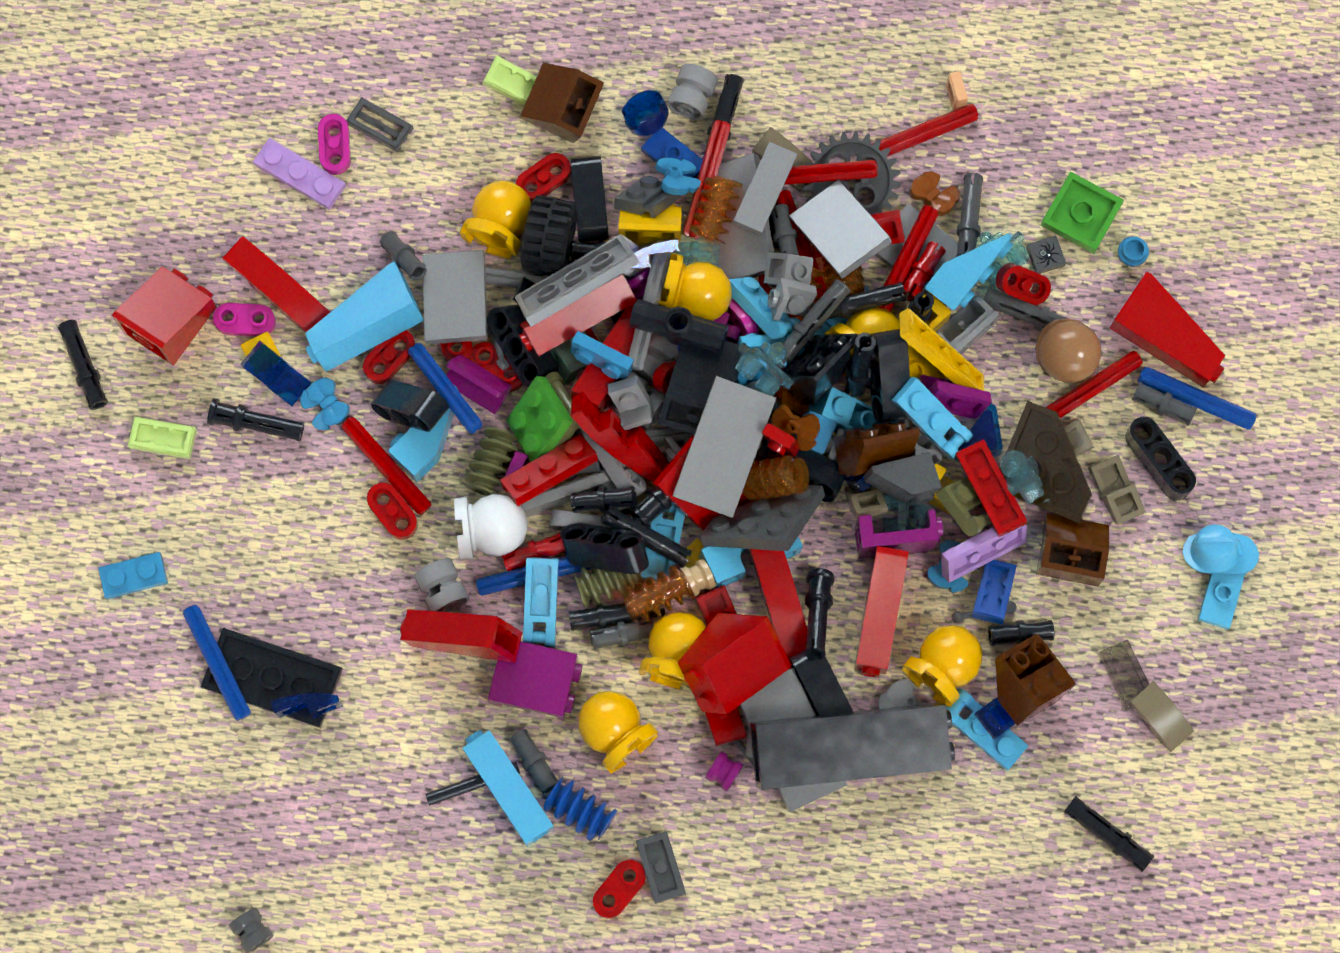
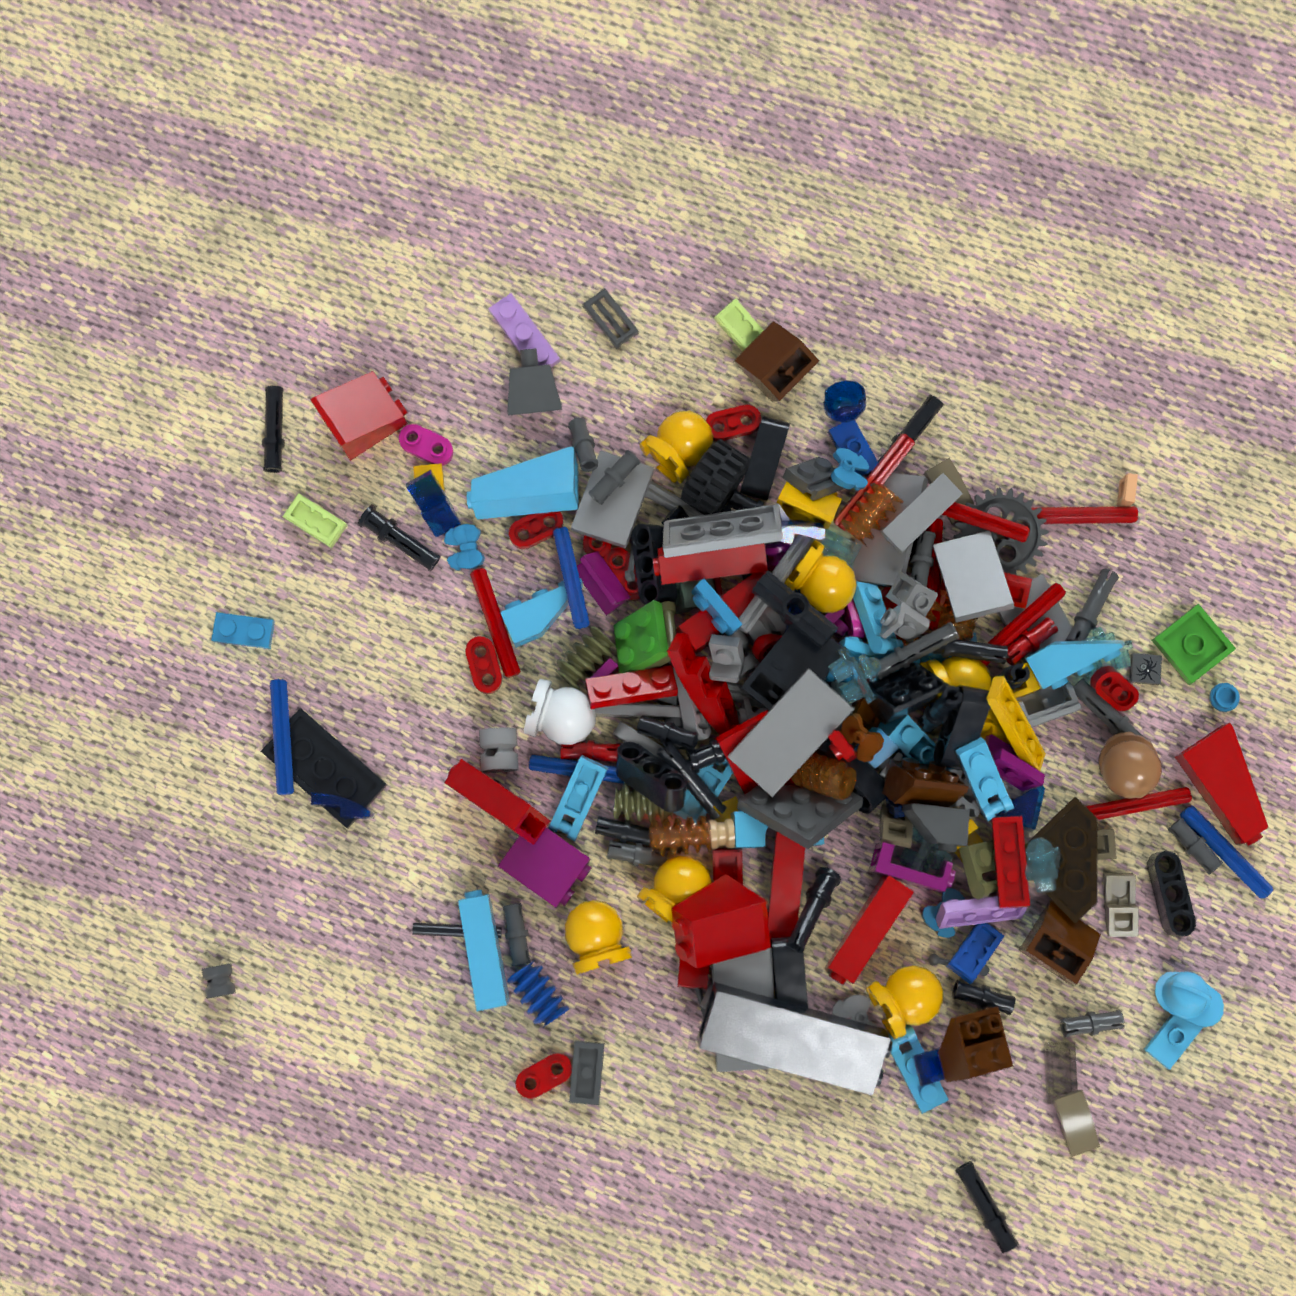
camera: 20 degrees right, 5 degrees up
red slope [222,236,330,333] -> none
dark pink plate [318,114,351,175] -> none
black beam [370,380,449,432] -> none
light grey wheel [667,64,718,120] -> none
magenta wheel [705,751,744,792] -> none
dark orange piece [909,171,960,217] -> none
none -> dark grey torso [507,348,562,415]
none -> dark grey pin [588,450,641,505]
none -> dark grey pin [1060,1010,1125,1037]

